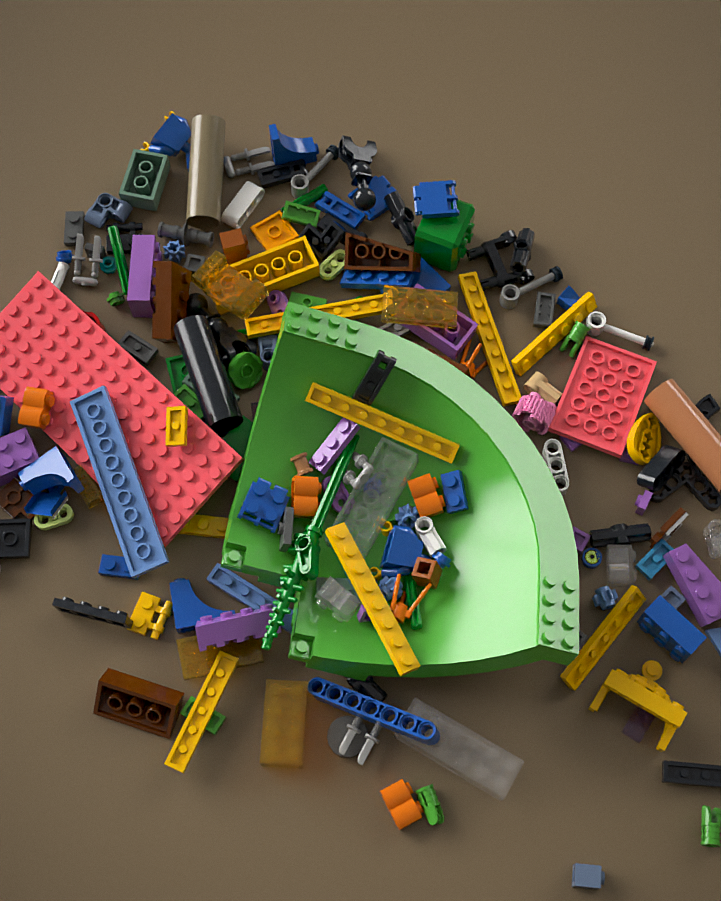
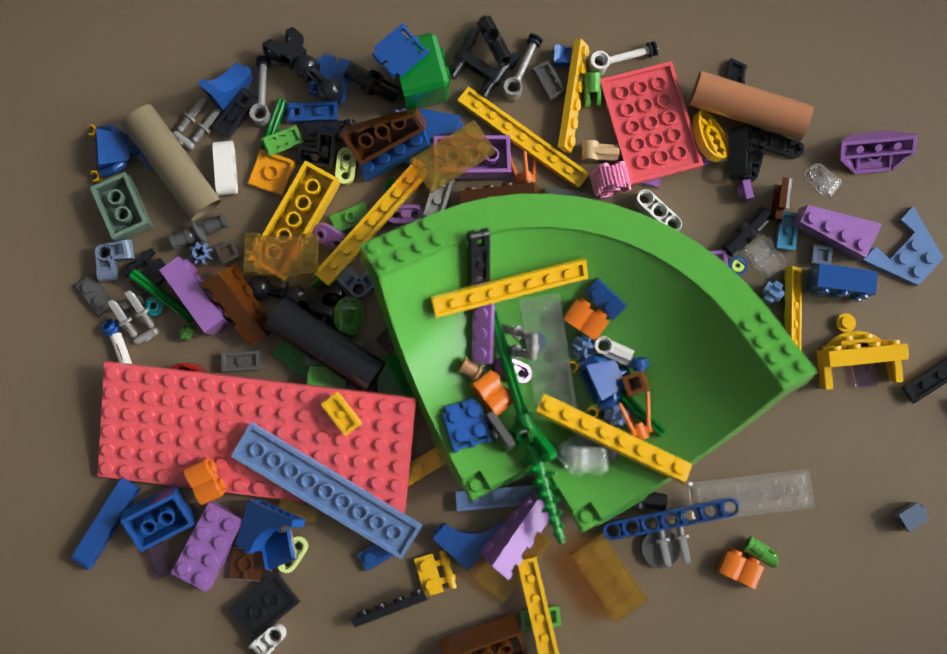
camera: 40 degrees left, 15 degrees up
dark orange brick [219,228,250,266] -> none

